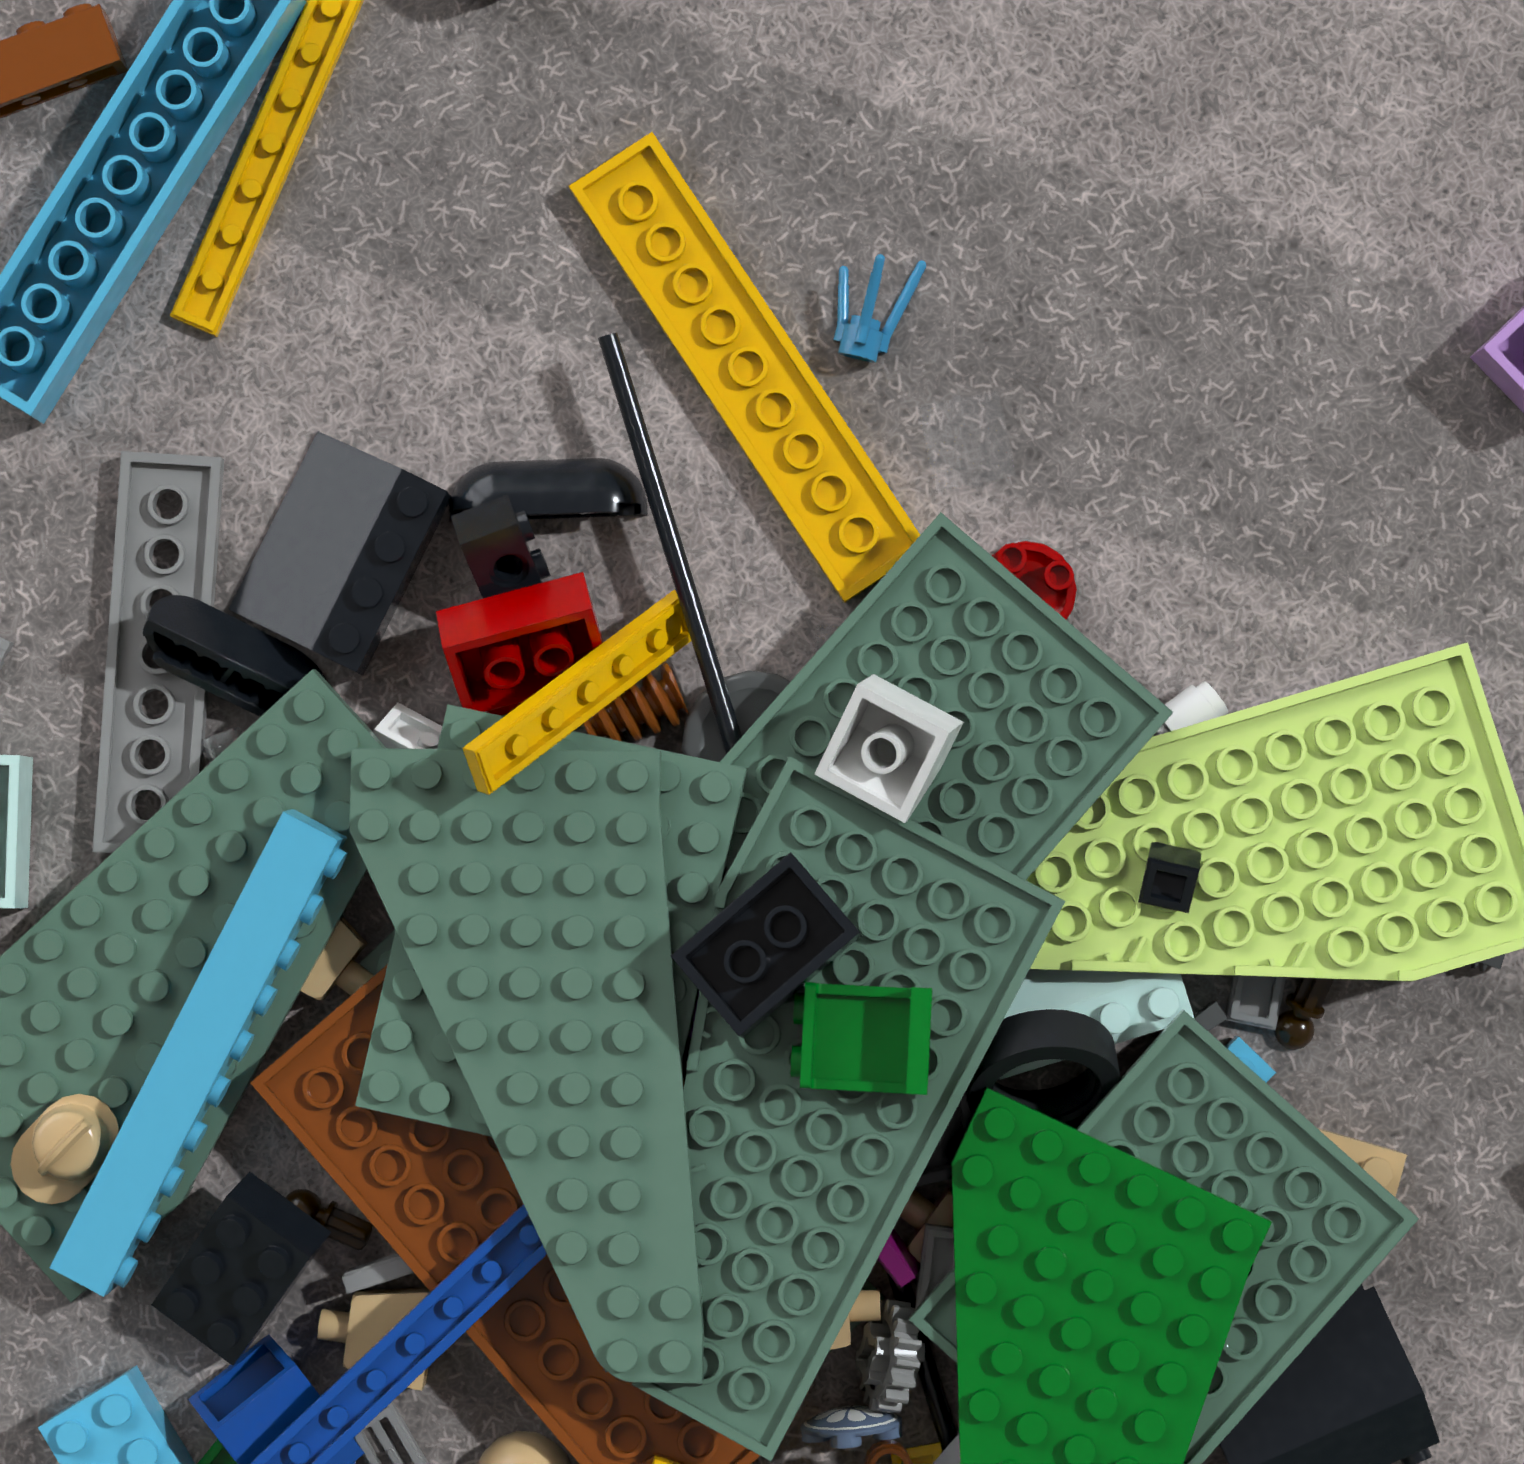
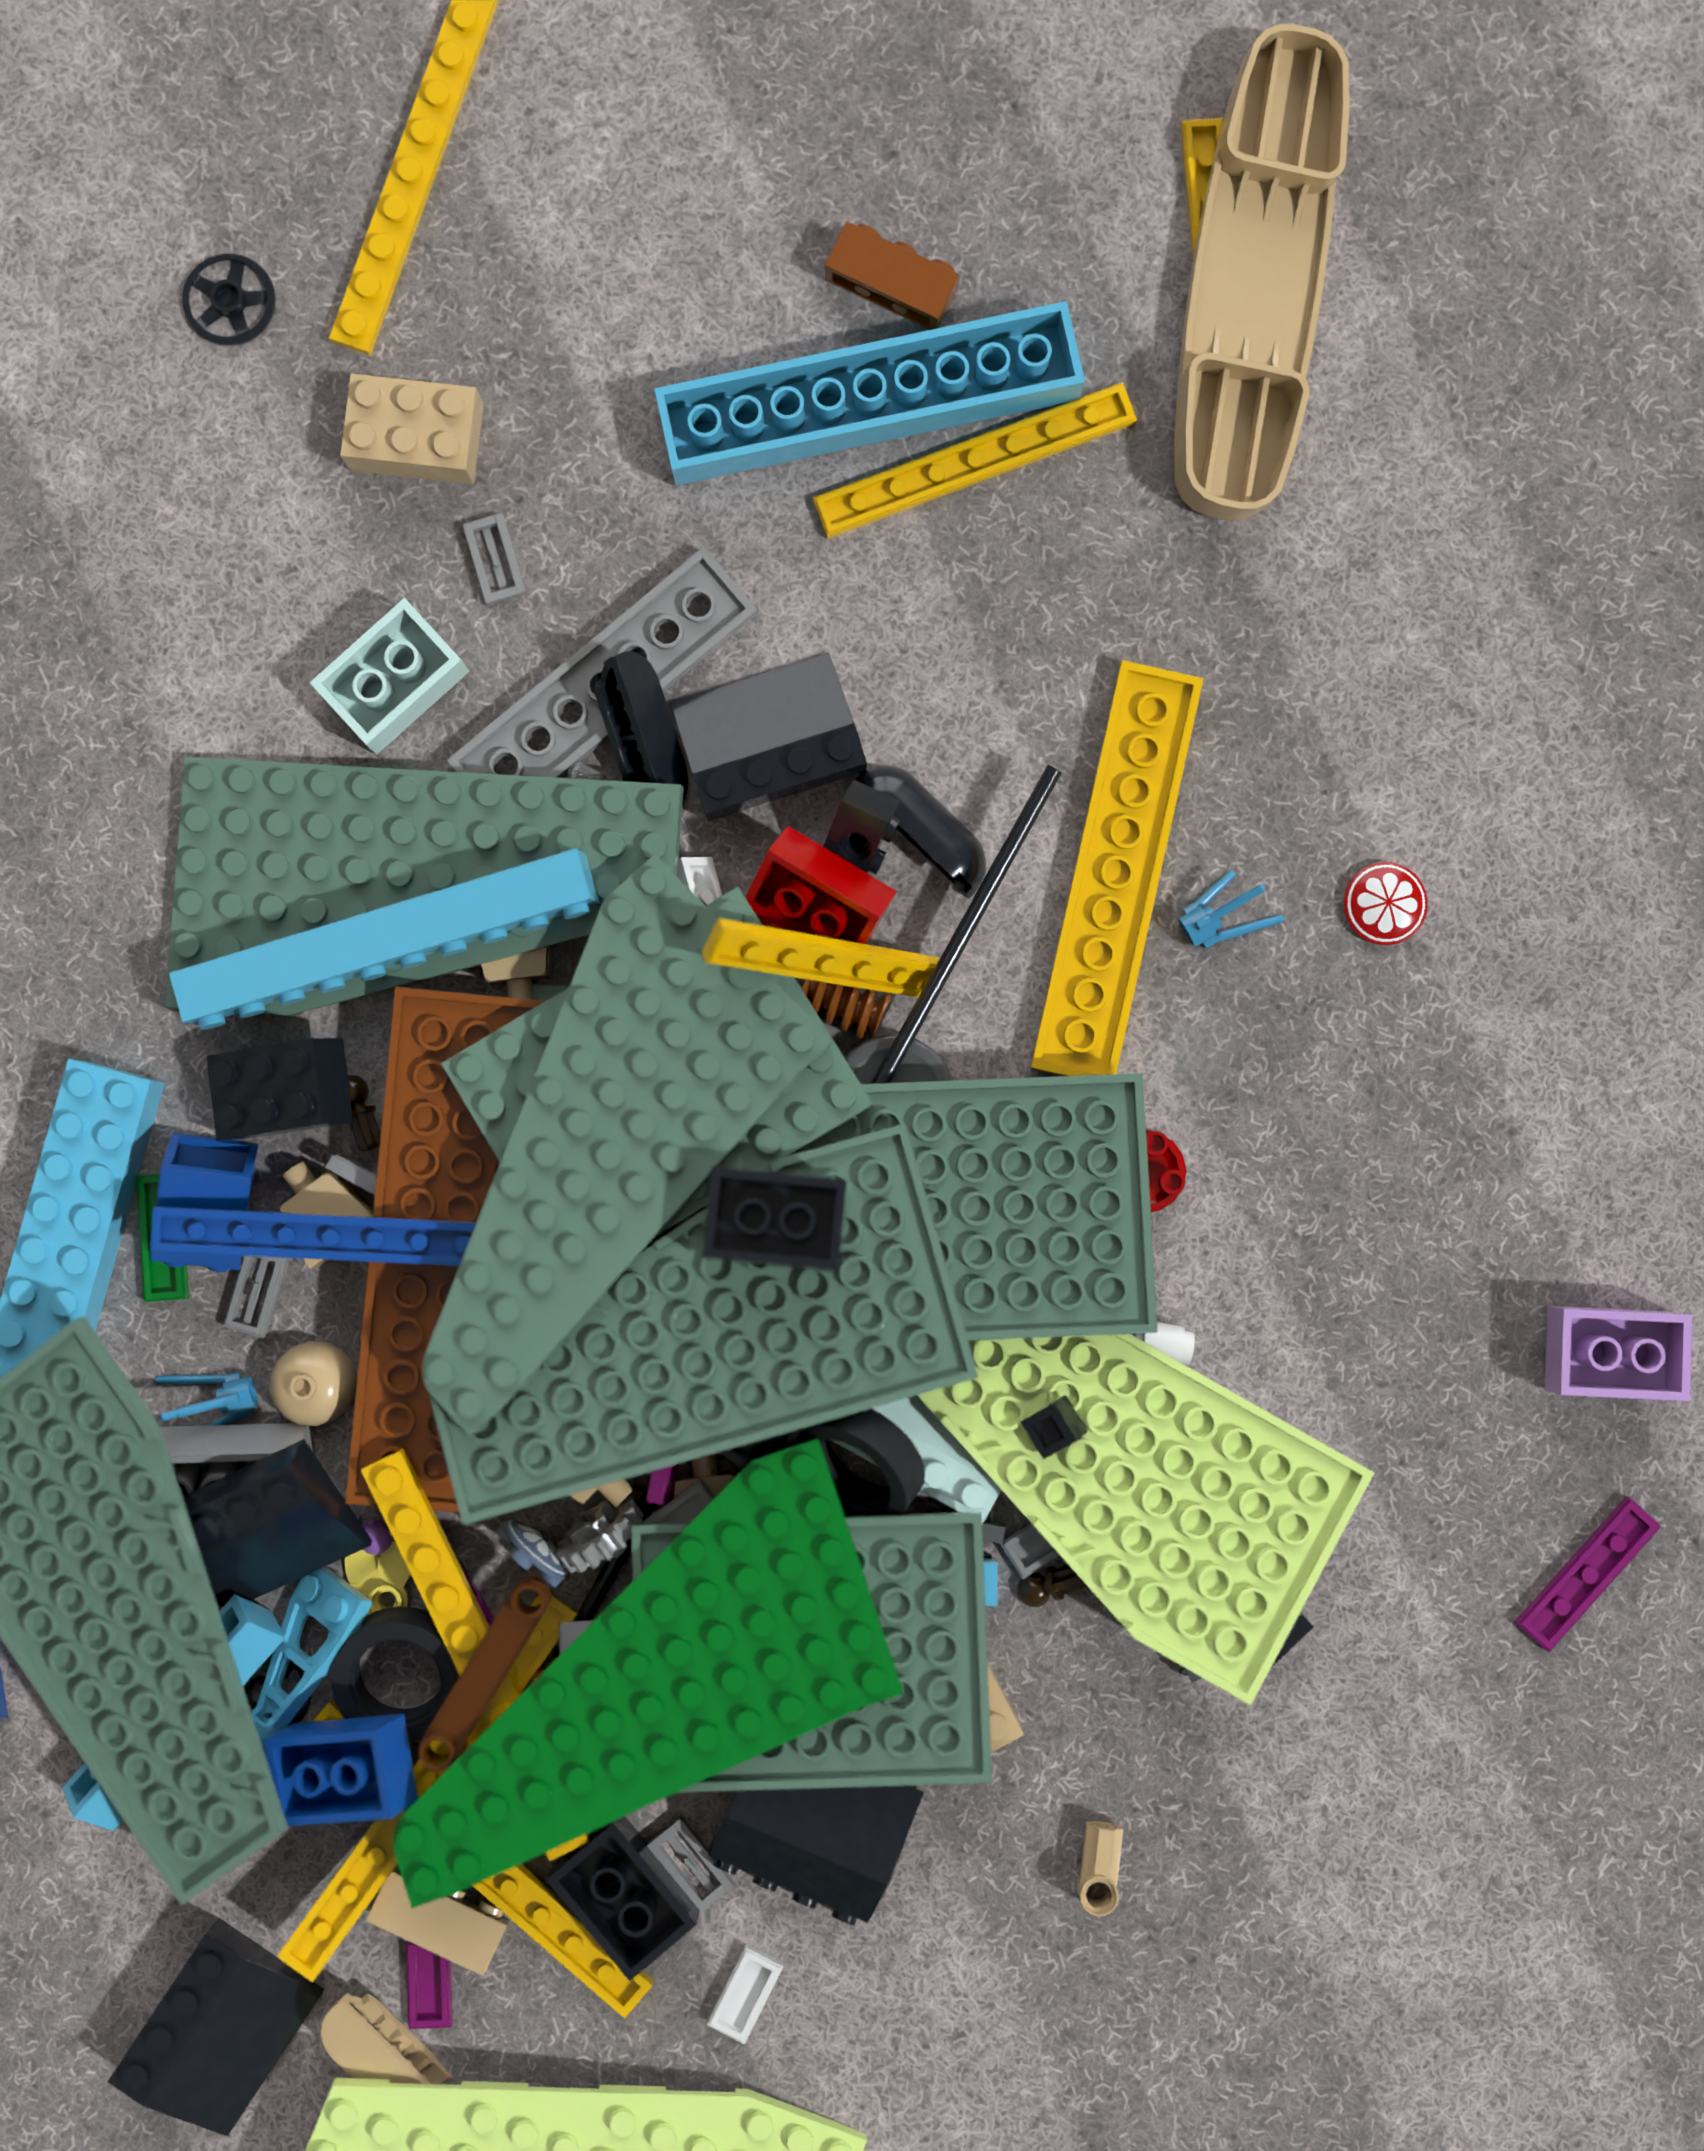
camera: 45 degrees right, 0 degrees up
tan piece [10,1094,119,1205] -> none
green panel [791,982,933,1095] -> none
white slope [815,674,964,823] -> none
none -> dish [1344,862,1428,945]

